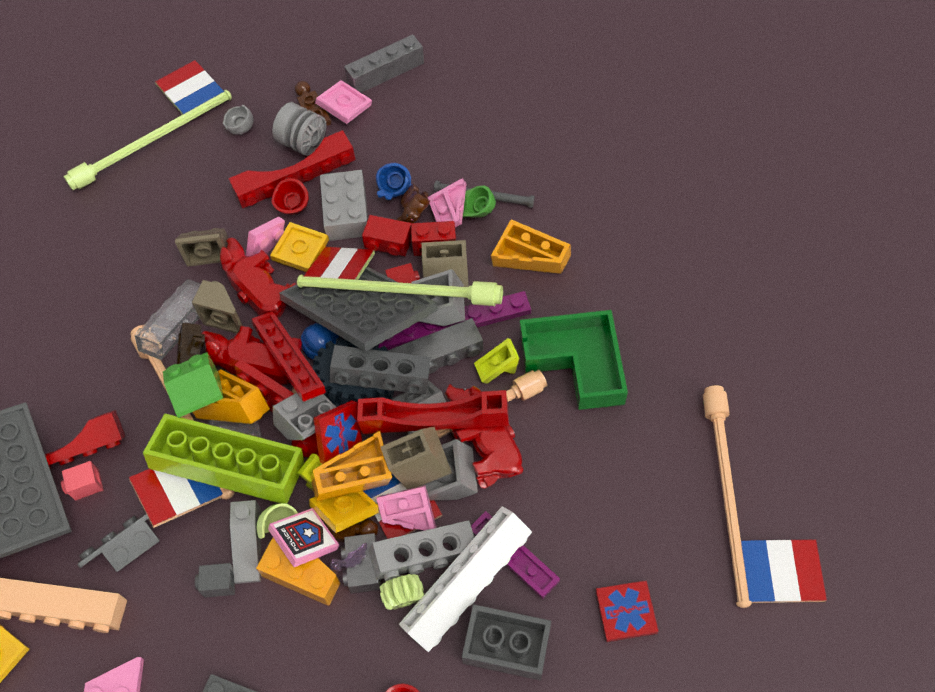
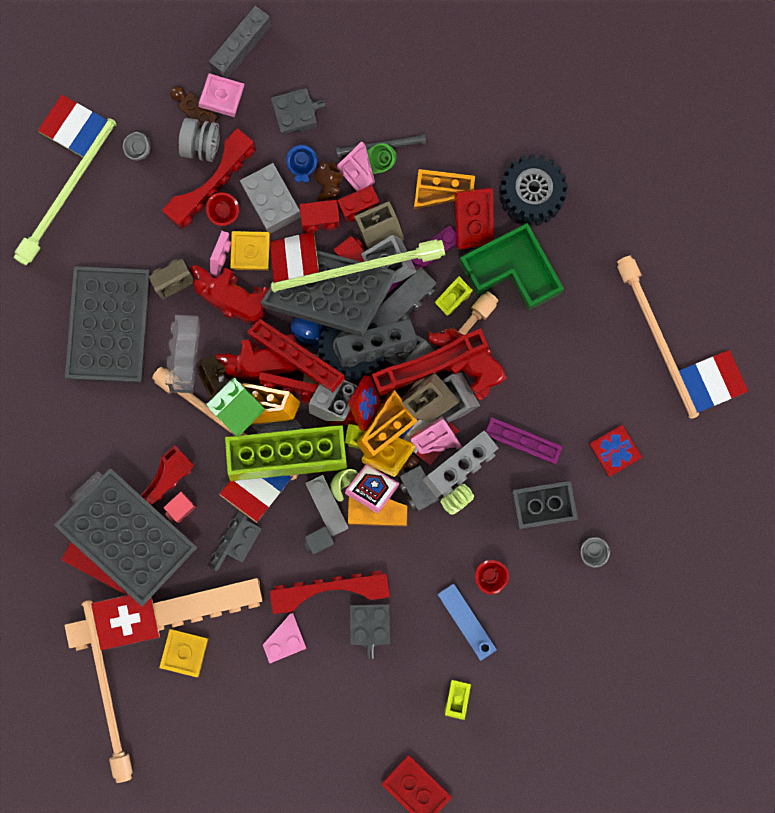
camera: 25 degrees left, 20 degrees up
dark tan slope [192,280,243,334] -> none
clear purple piece [330,543,367,573] -> none
white brick [399,506,532,652] -> none
none -> dark grey plate [65,266,151,383]
none -> red arch [270,570,390,614]
none -> dark grey plate [271,88,326,135]
none -> red plate [454,187,494,249]
none -> black wheel [499,154,568,226]

